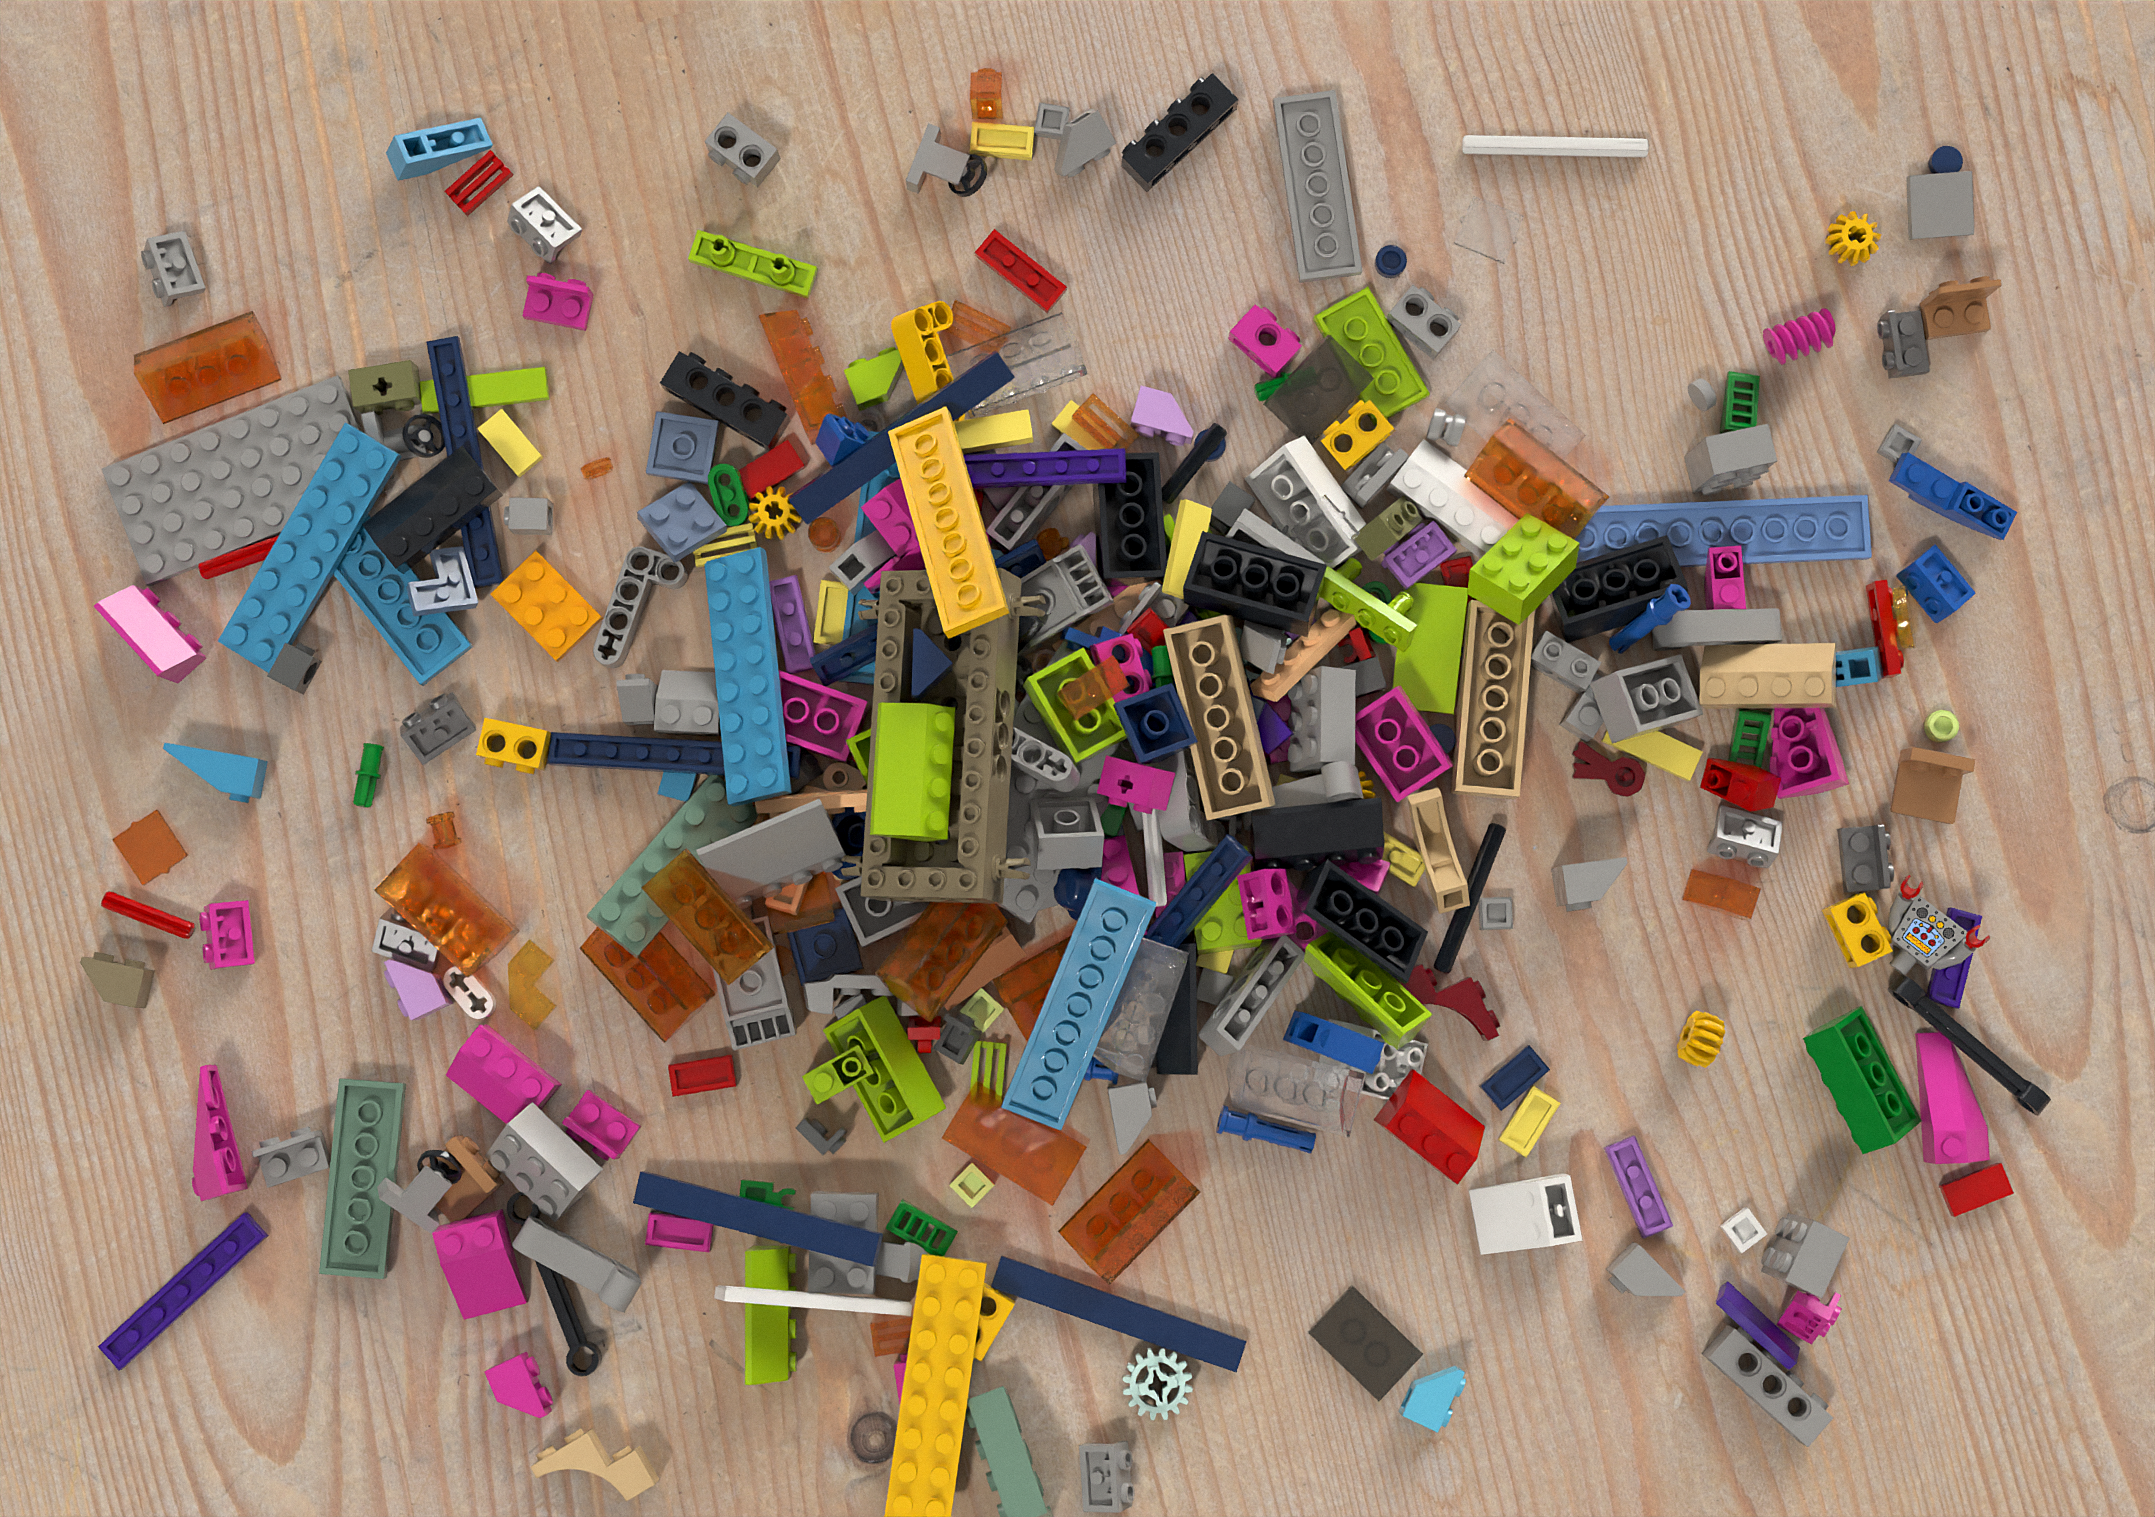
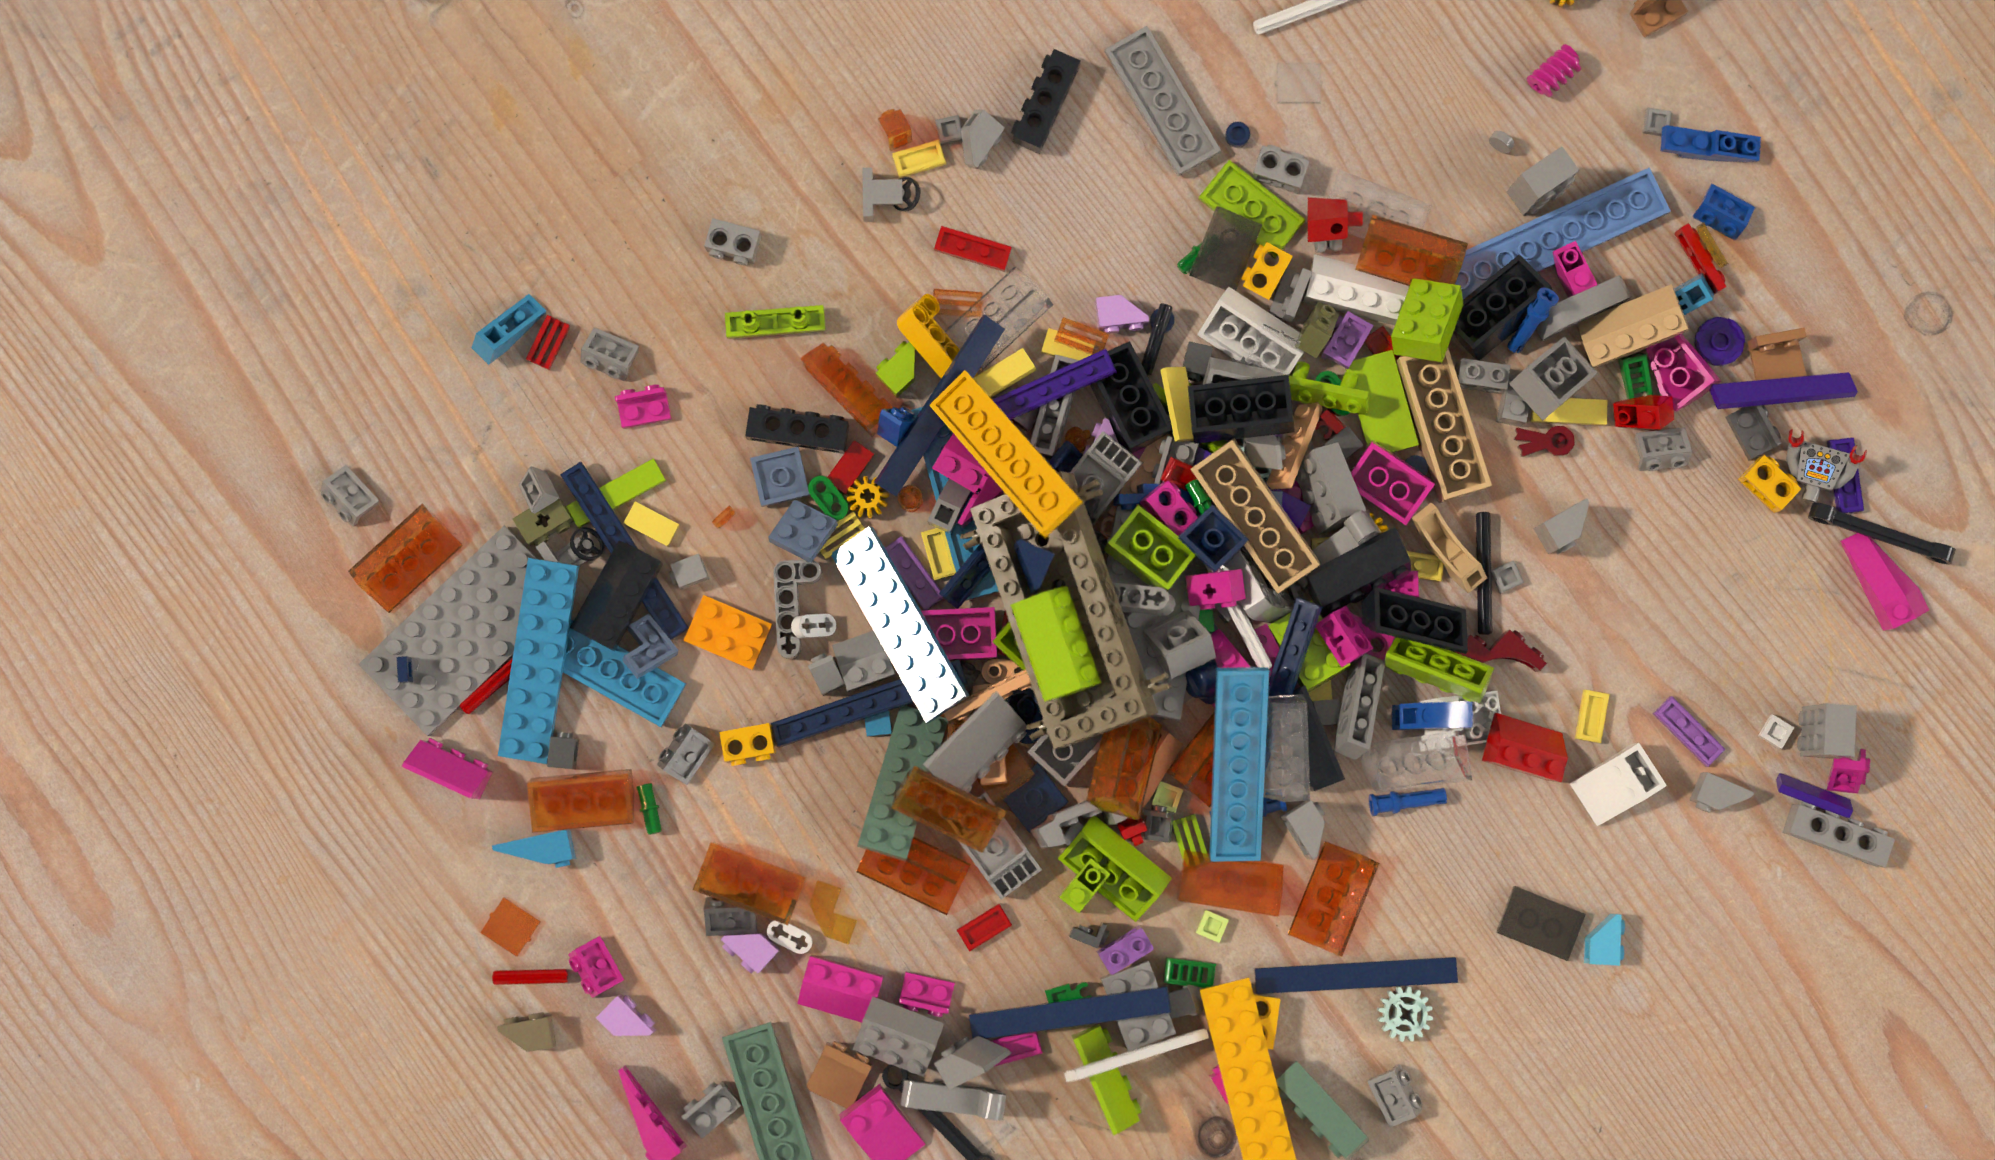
camera: 25 degrees left, 0 degrees up
light grey piece [377,1150,464,1234] -> none
clear orange bush [426,812,462,850] -> none
clear orange tile [870,1316,913,1357] -> none
clear orange slope [1057,655,1129,721] -> none
dark pink brick [1228,304,1302,378] -> none
dark blue tile [1479,1045,1550,1111] -> none
yellow gear [1677,1011,1726,1068] -> none
clear orange slope [1681,869,1761,920] -> none
green slope [1719,371,1760,434] -> none
green slope [1803,1006,1922,1154] -> none
flat silver bracket [1877,310,1930,379] -> none
yellowish green tile [1924,710,1959,743] -> none
red tile [1939,1163,2014,1217] -> none
none -> dark blue tile [397,656,413,683]
none -> light grey slope [519,466,559,513]
none -> clear orange slope [527,769,634,833]
none -> lavender slope [596,994,656,1036]
none -> white beam [791,614,836,638]
none -> light grey slope [934,1036,1011,1090]
none -> medium lavender bracket [1096,925,1154,975]
none -> red torso [1307,197,1363,242]
none -> dark purple tile [1694,317,1745,366]
none -> dark purple tile [1709,372,1858,409]

